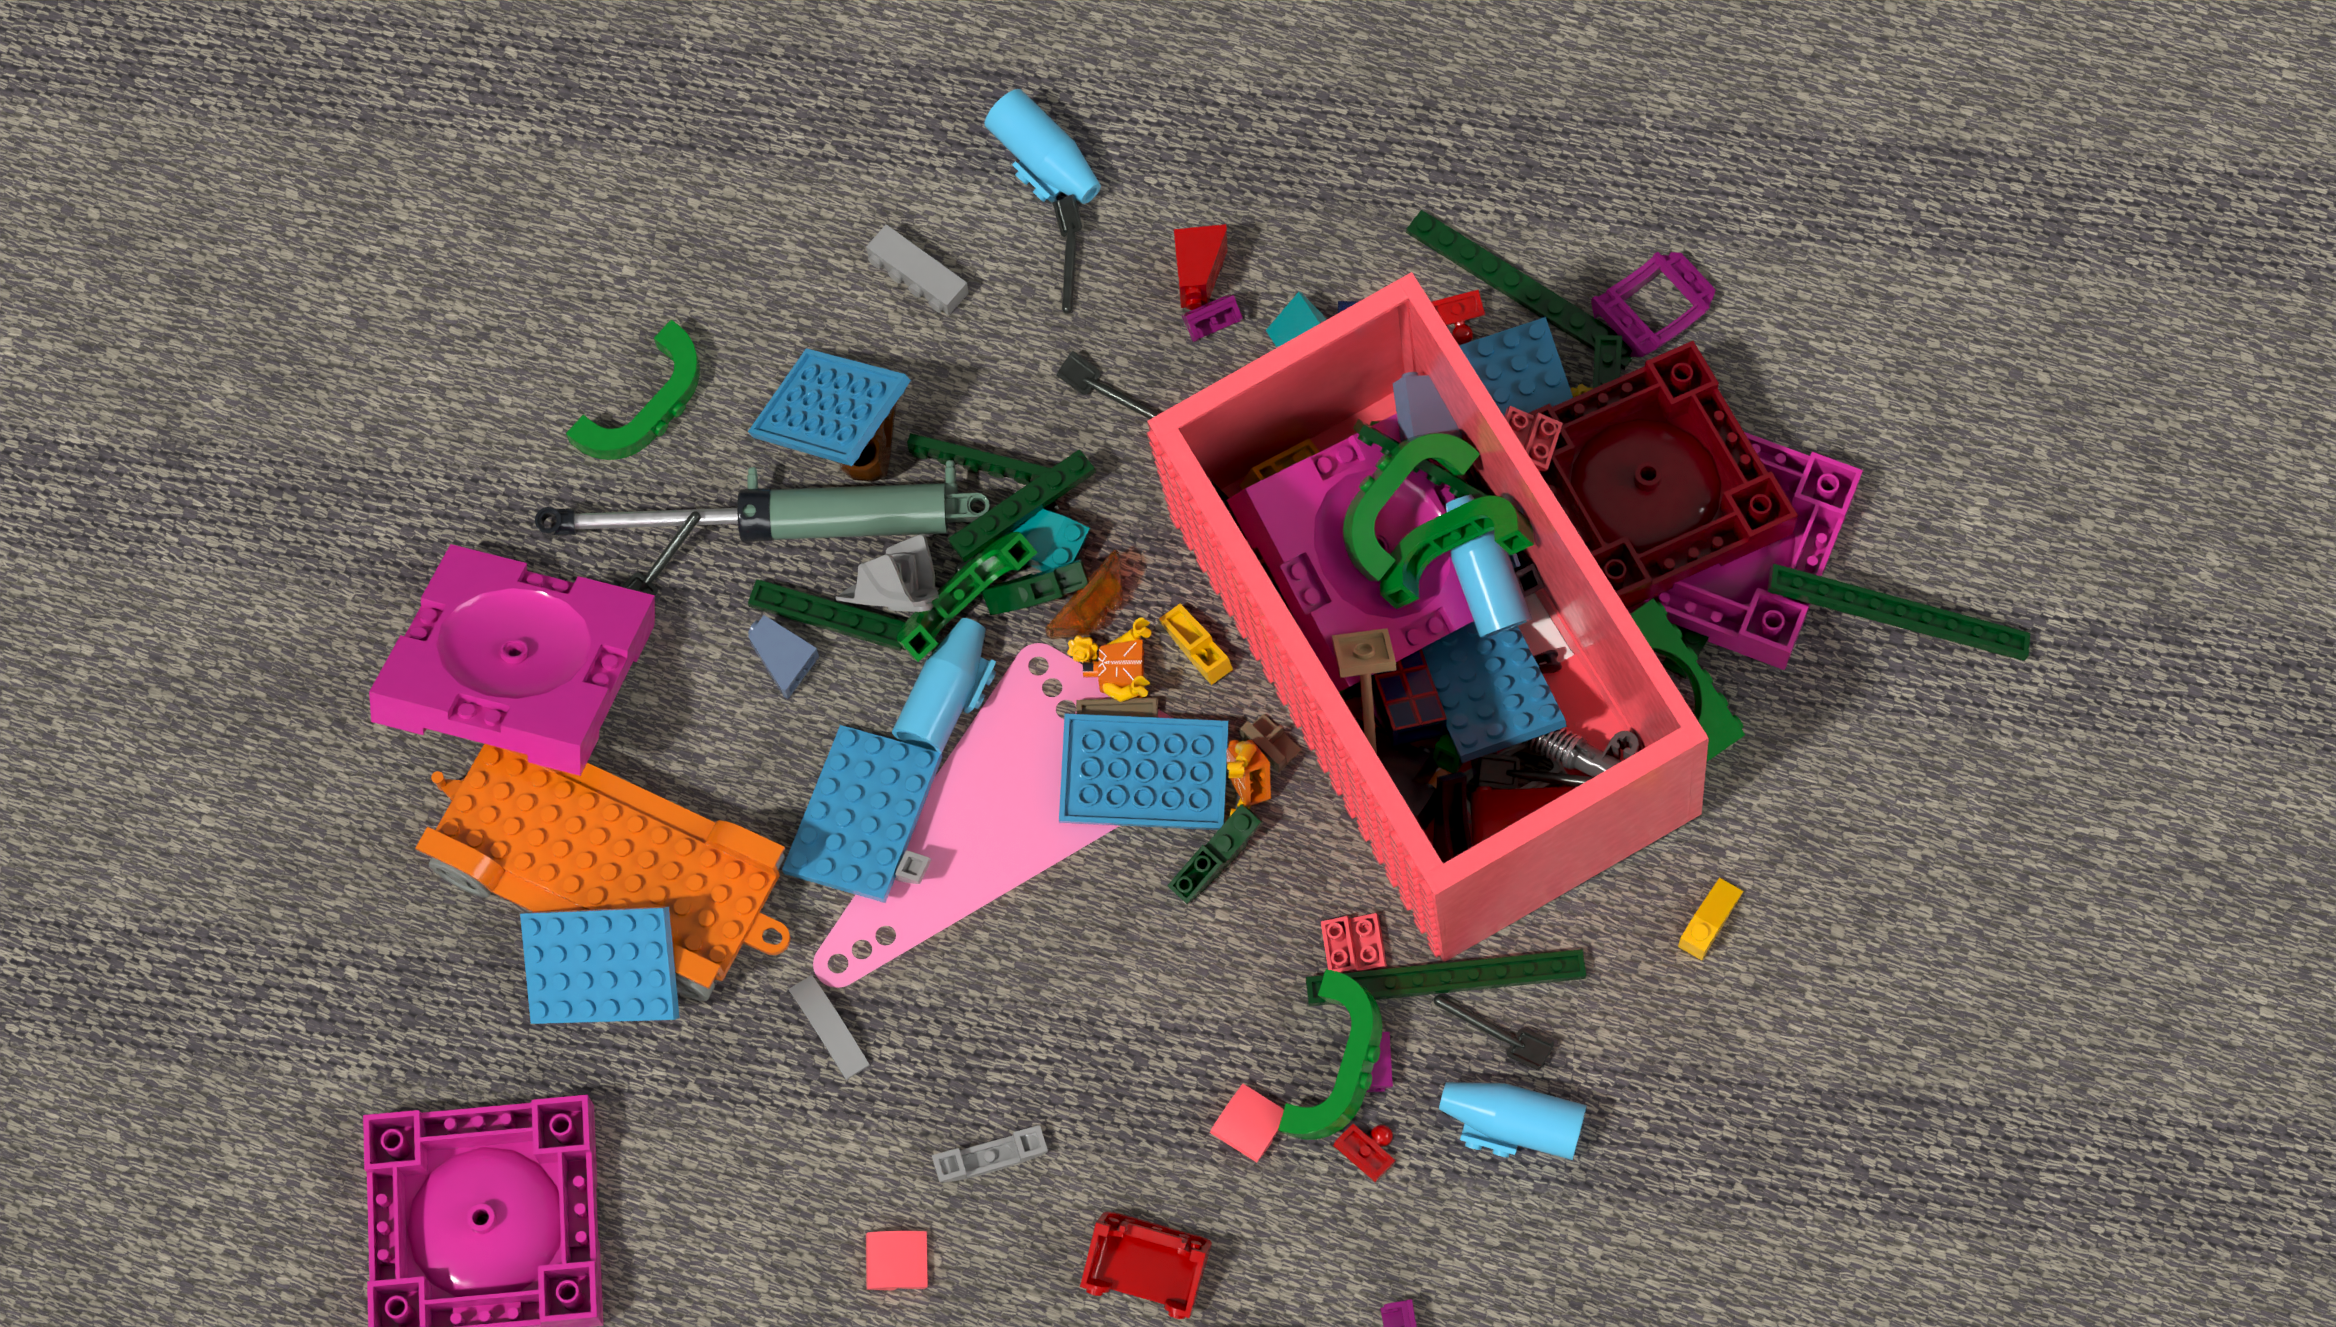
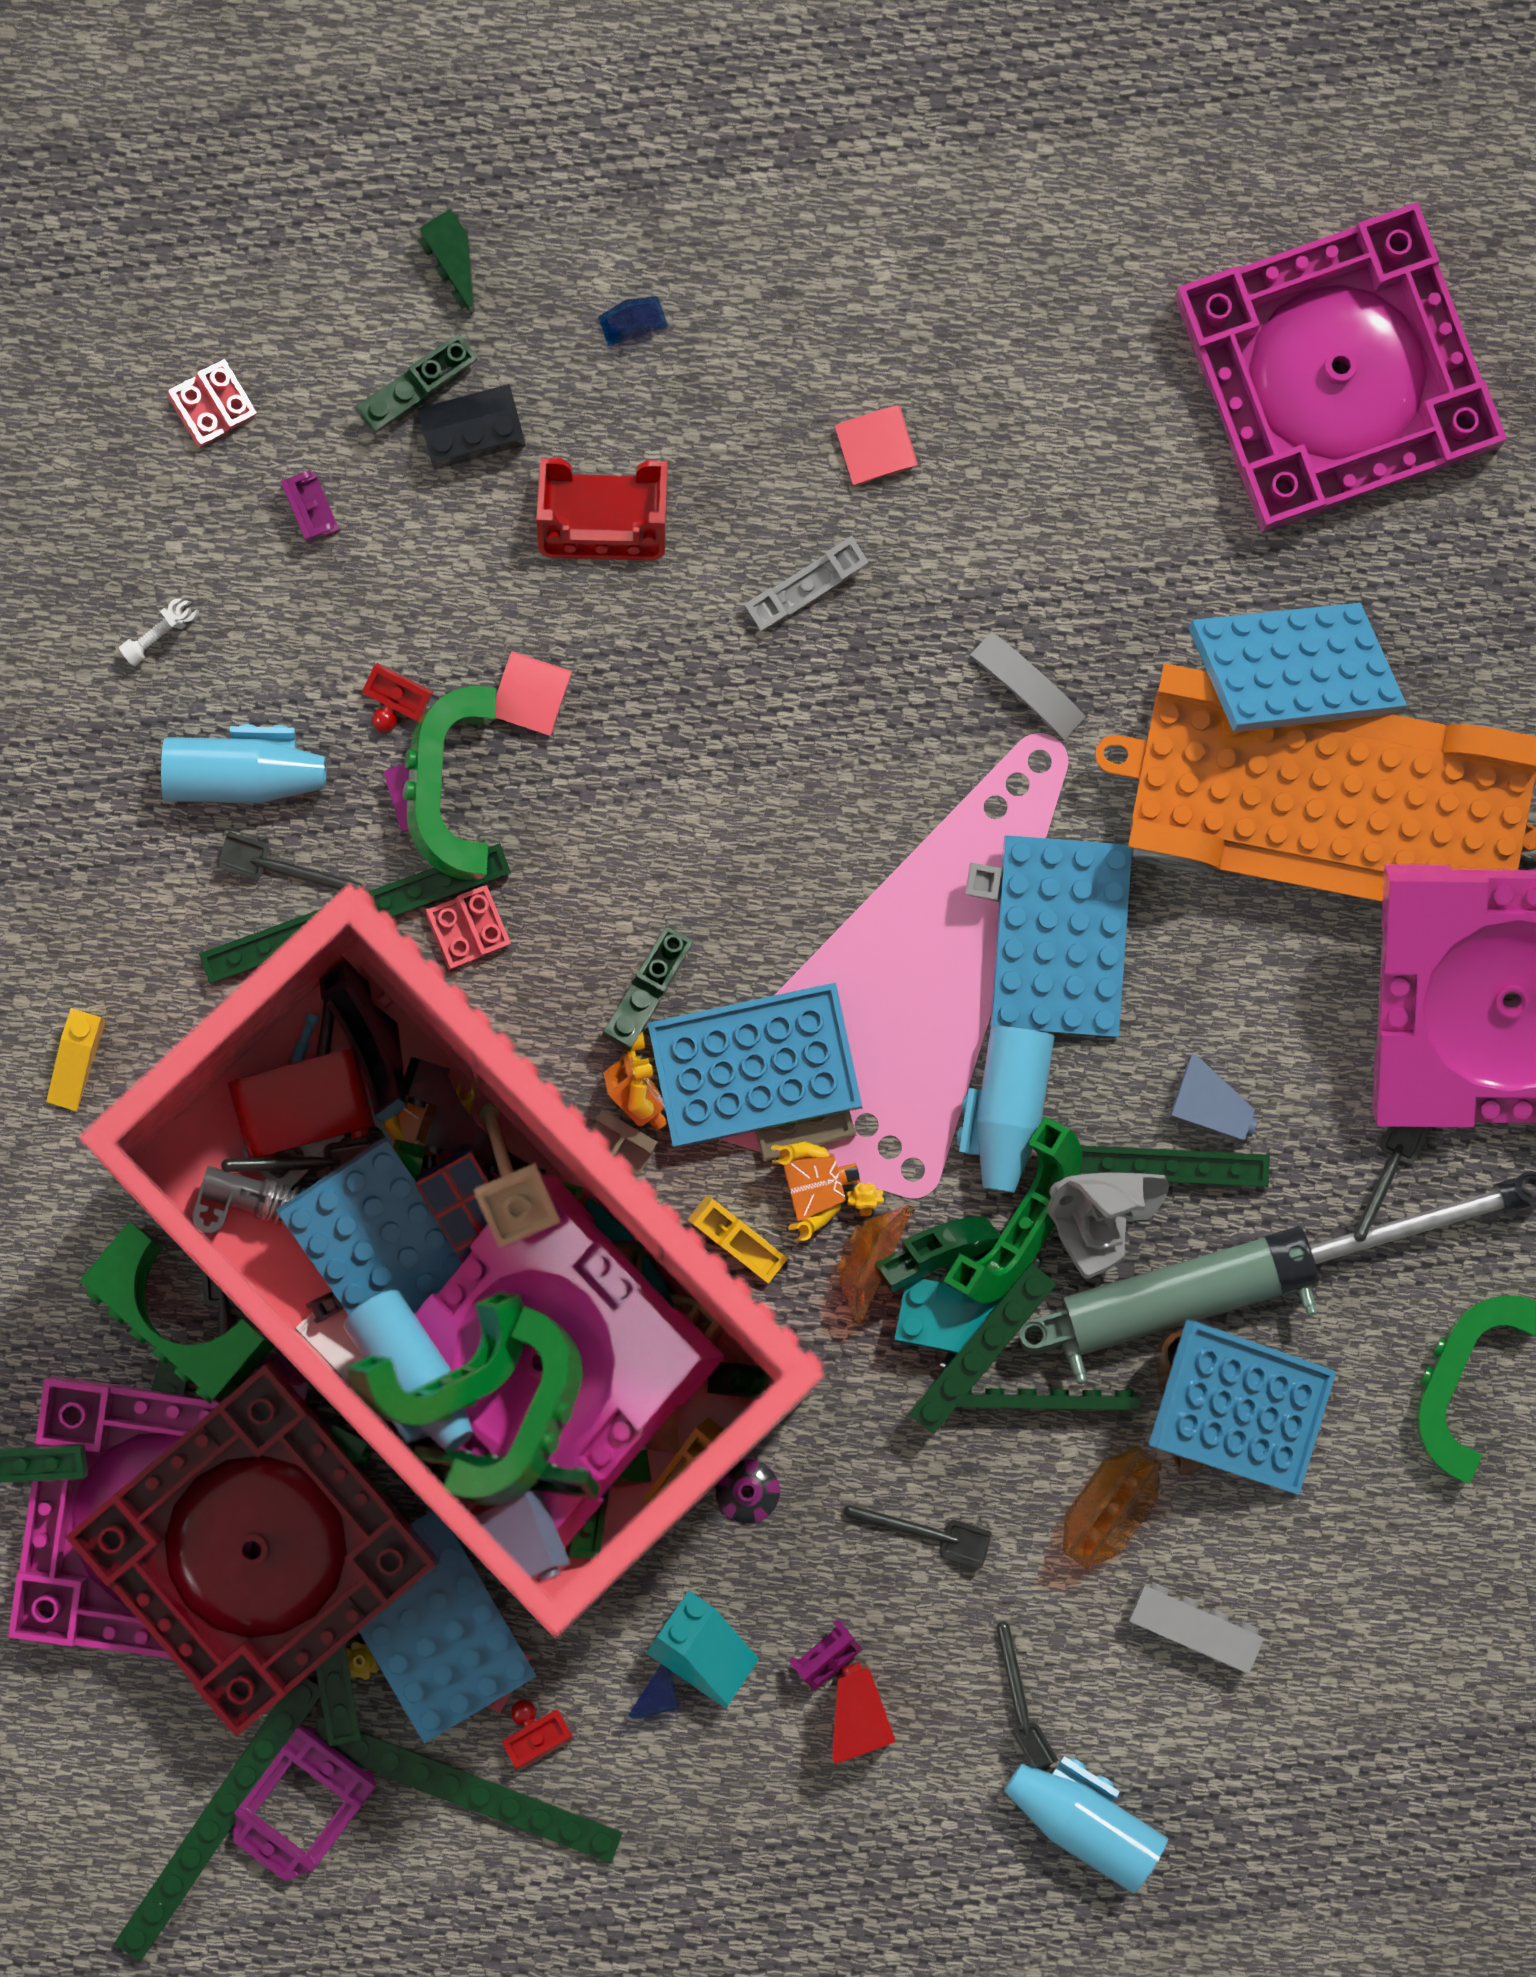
camera: 165 degrees right, 15 degrees up
coral slope [1504,406,1563,471] -> none
none -> dark green plate [113,1677,320,1962]
none -> white bar [119,599,199,666]
none -> clear orange wedge [1062,1446,1162,1570]

